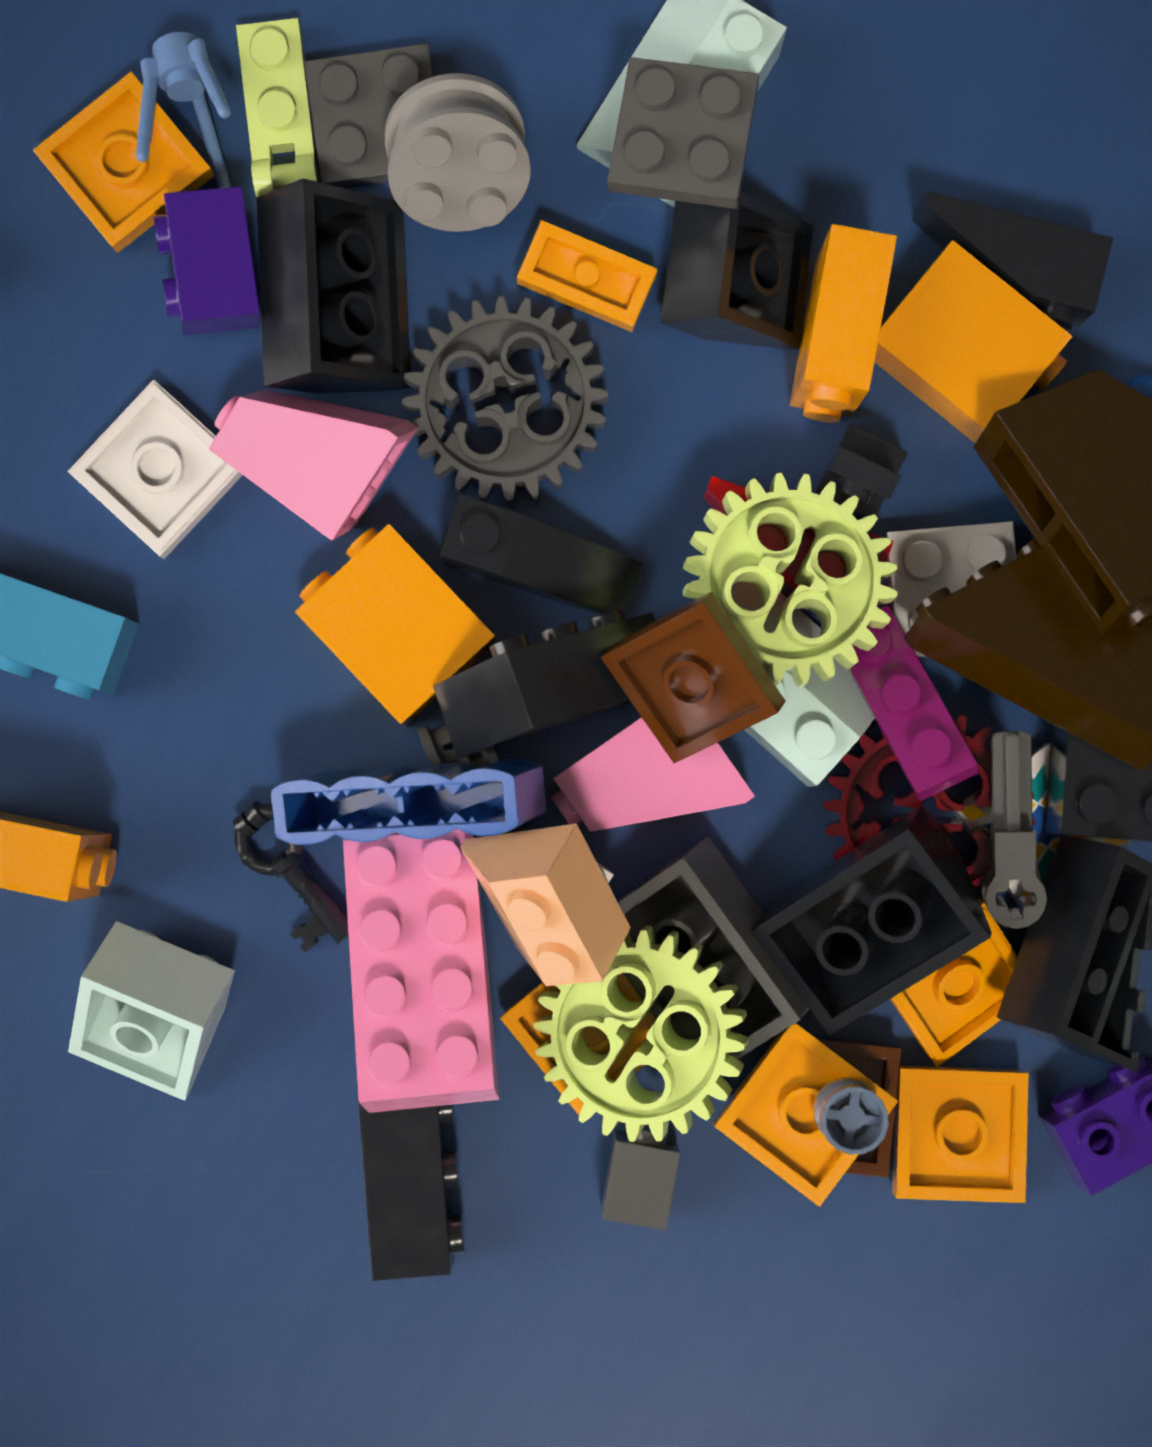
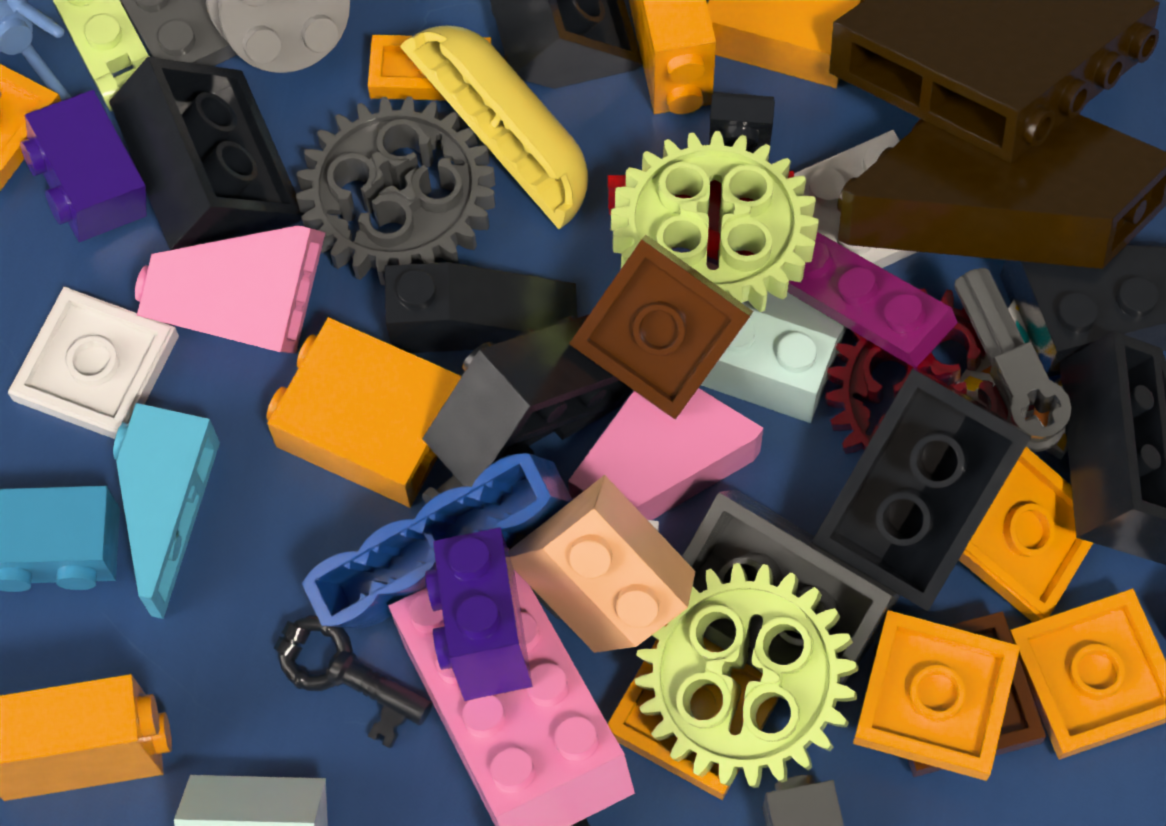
camera: 15 degrees left, 20 degrees down
sand blue wheel [813,1078,889,1155] -> none
none -> medium azure slope [113,403,220,619]
none -> light yellow brick [400,25,588,229]
none -> dark purple brick [425,527,533,701]

